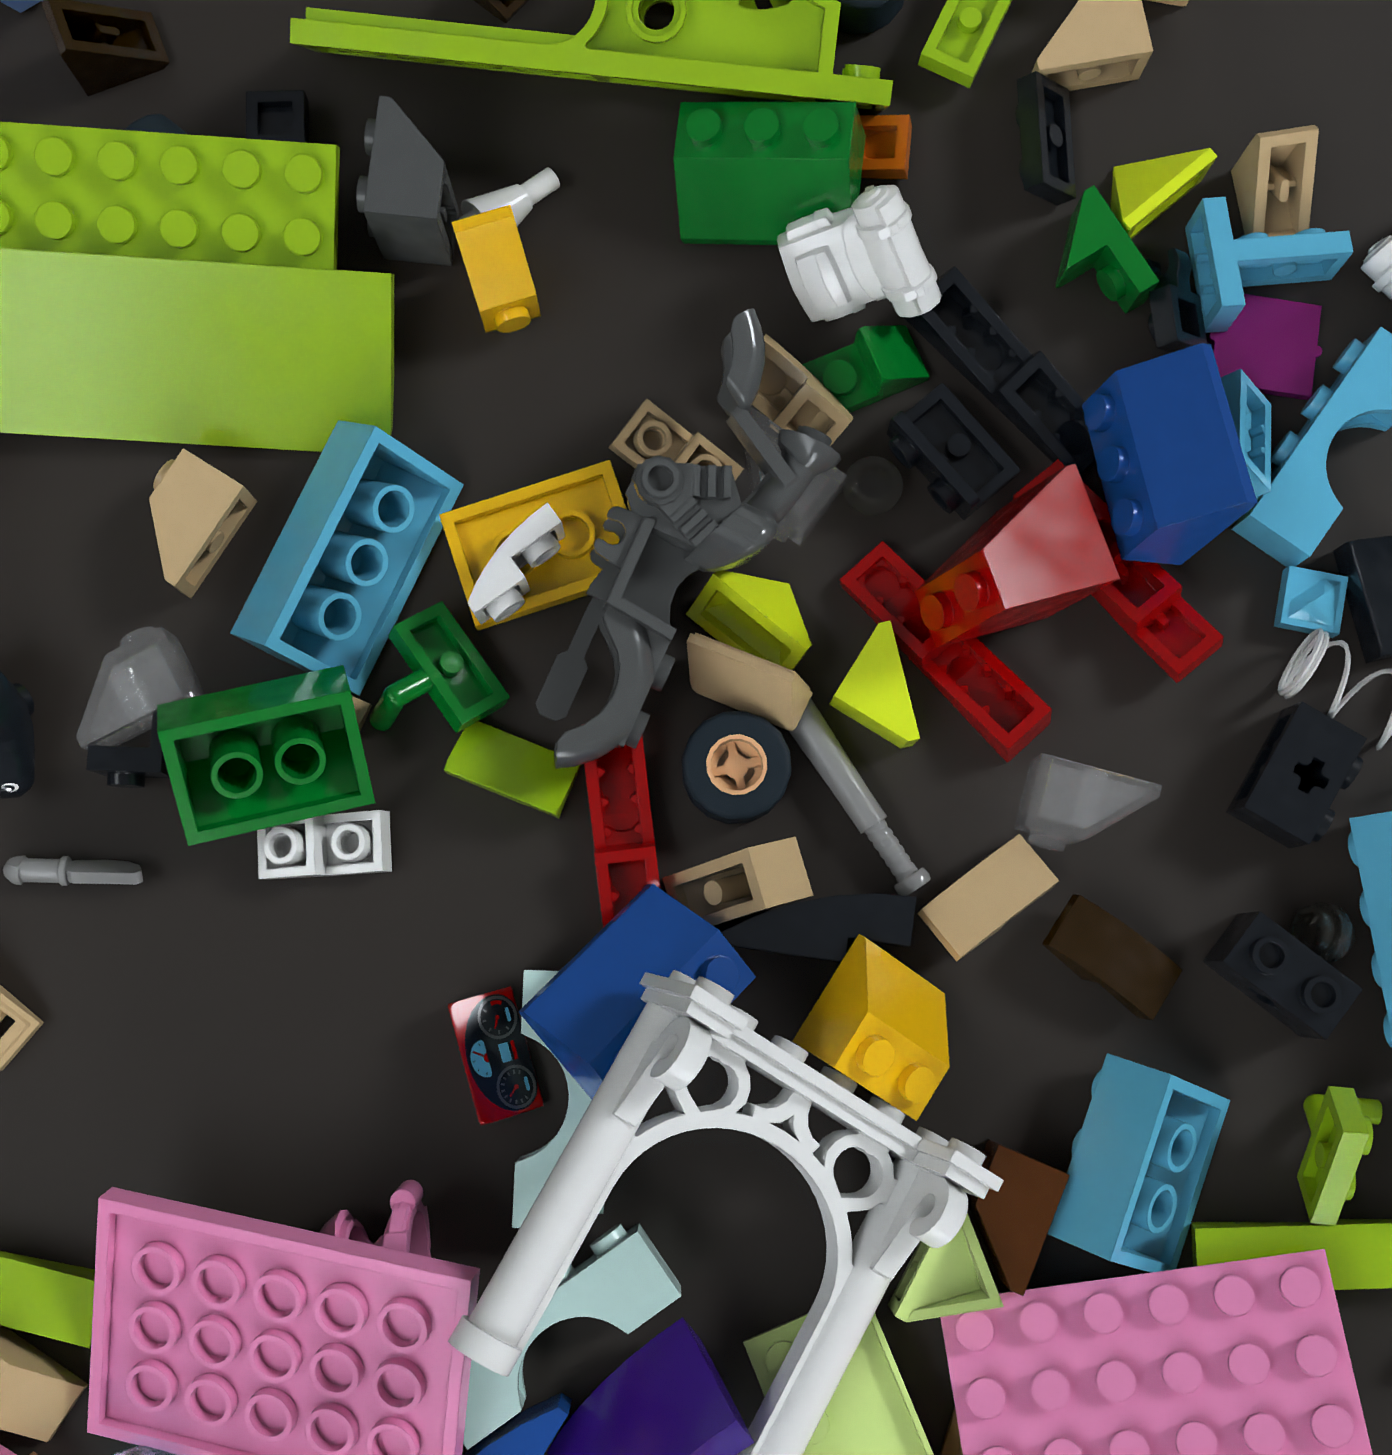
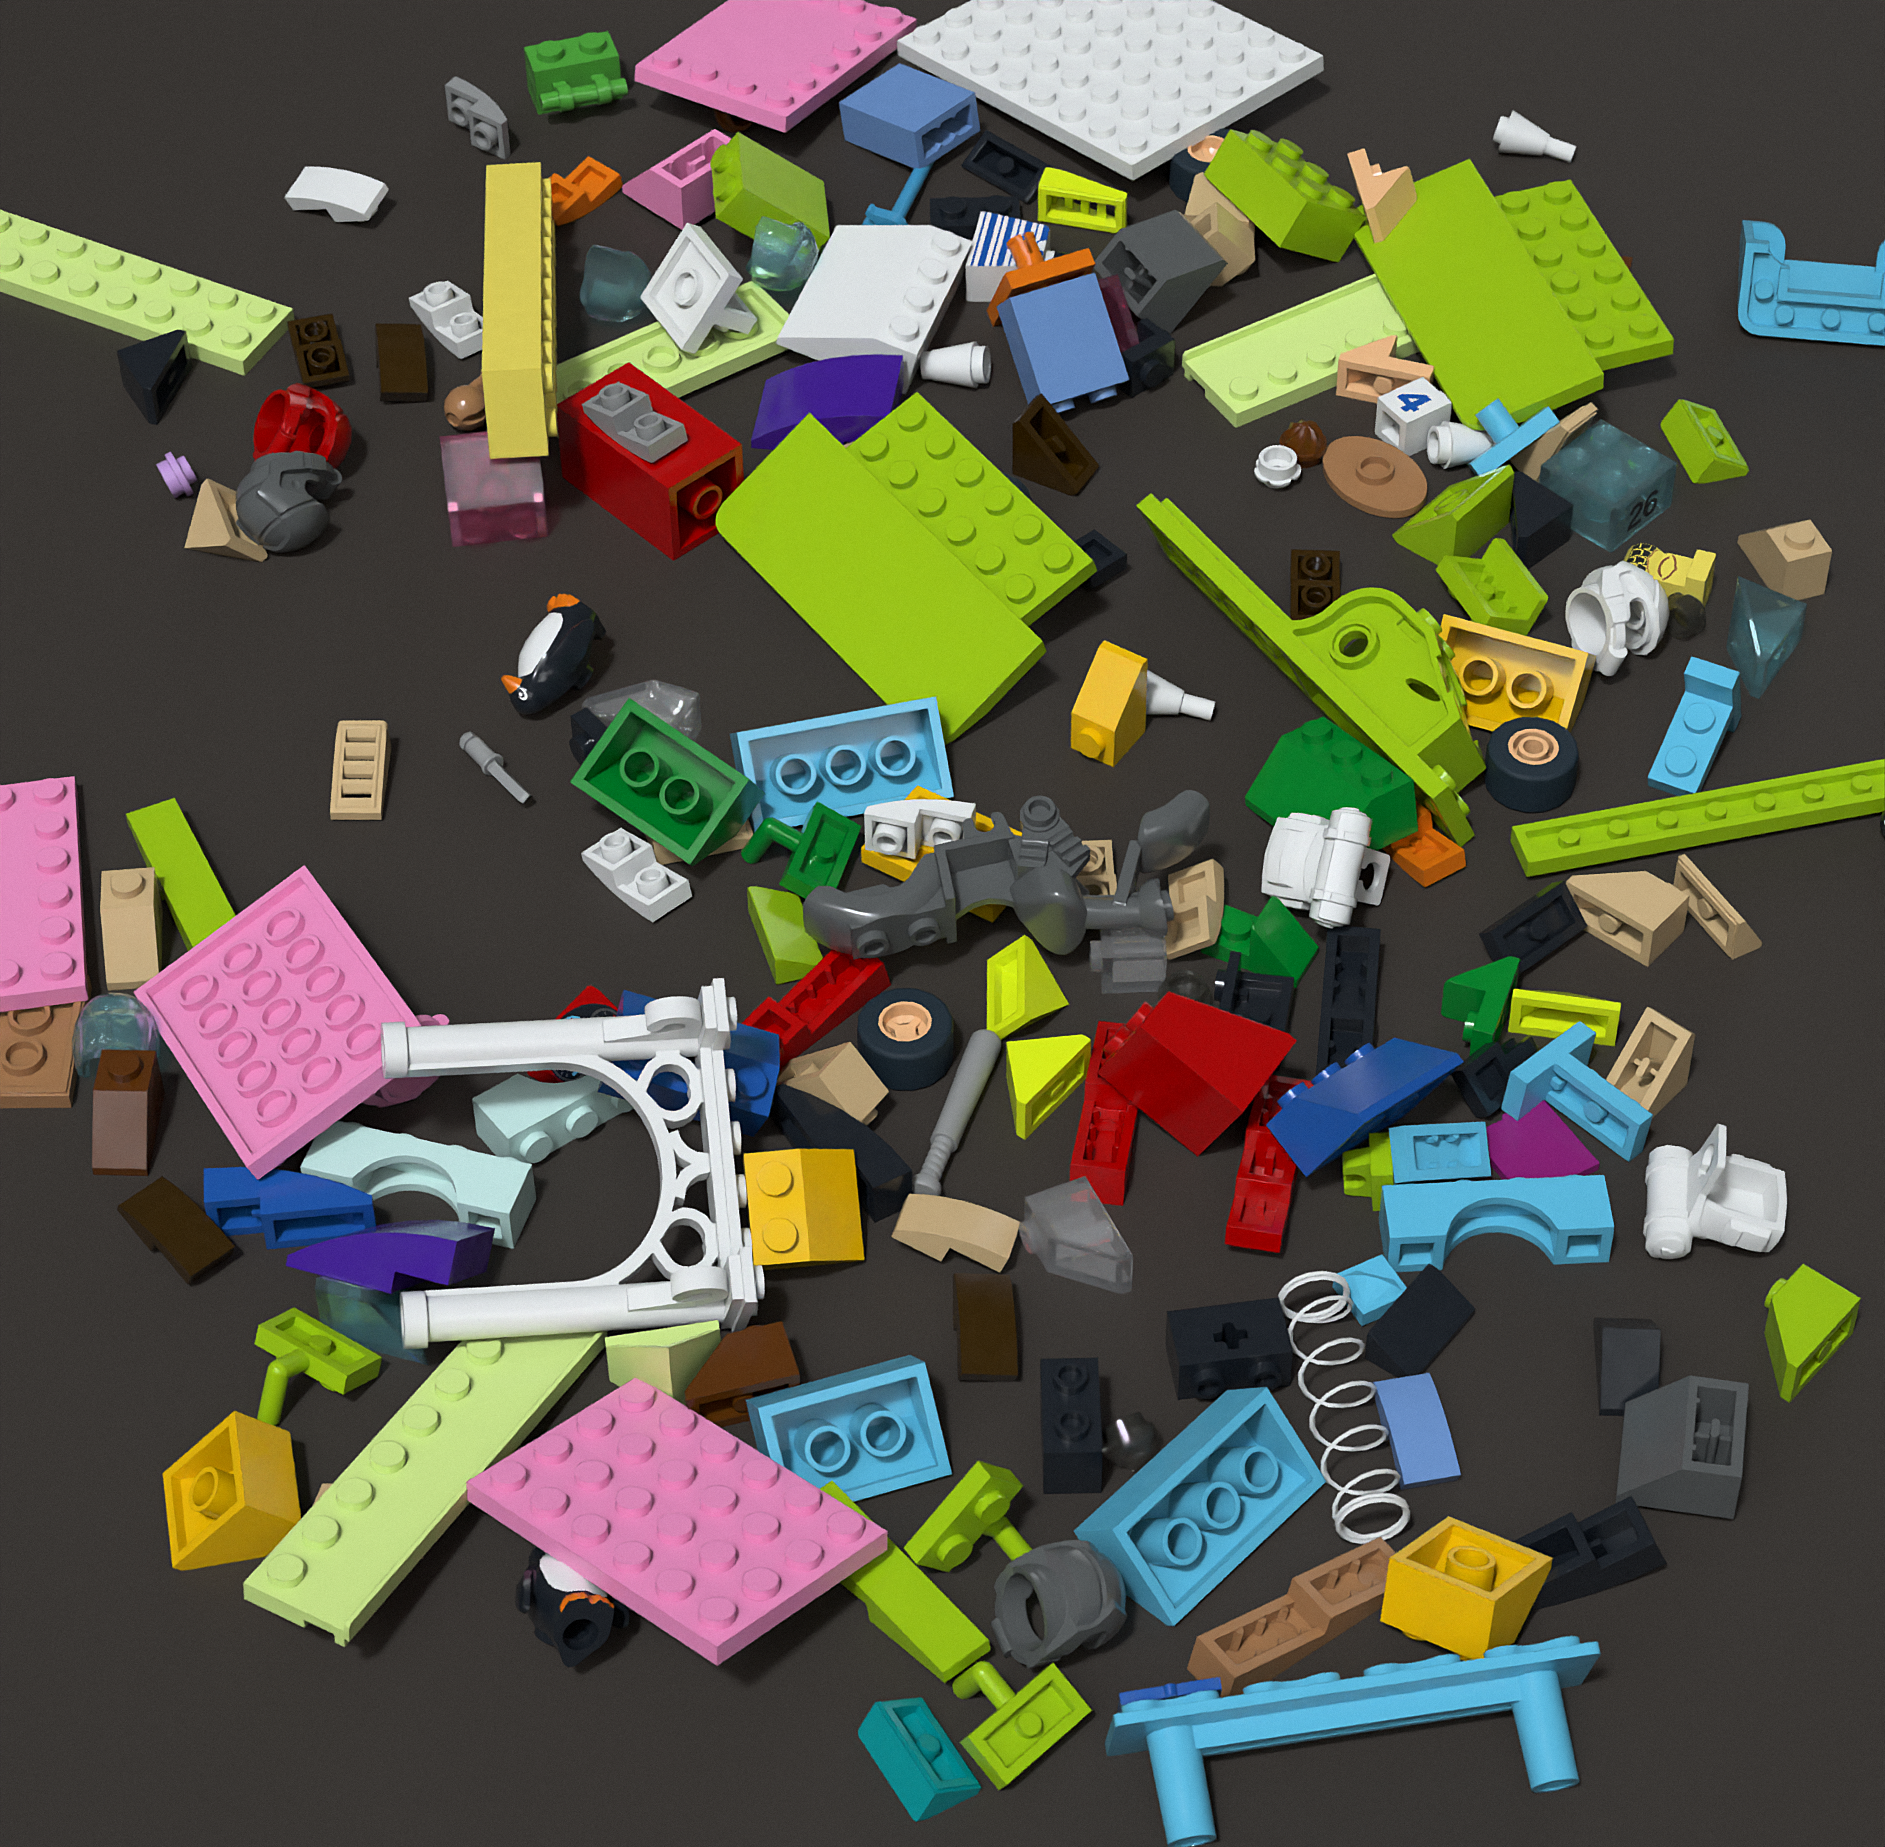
camera: 55 degrees right, 35 degrees down
tan slope [149,448,257,599] -> none
dark grey slope [356,96,459,266] -> none
tan slope [687,632,813,731] -> none

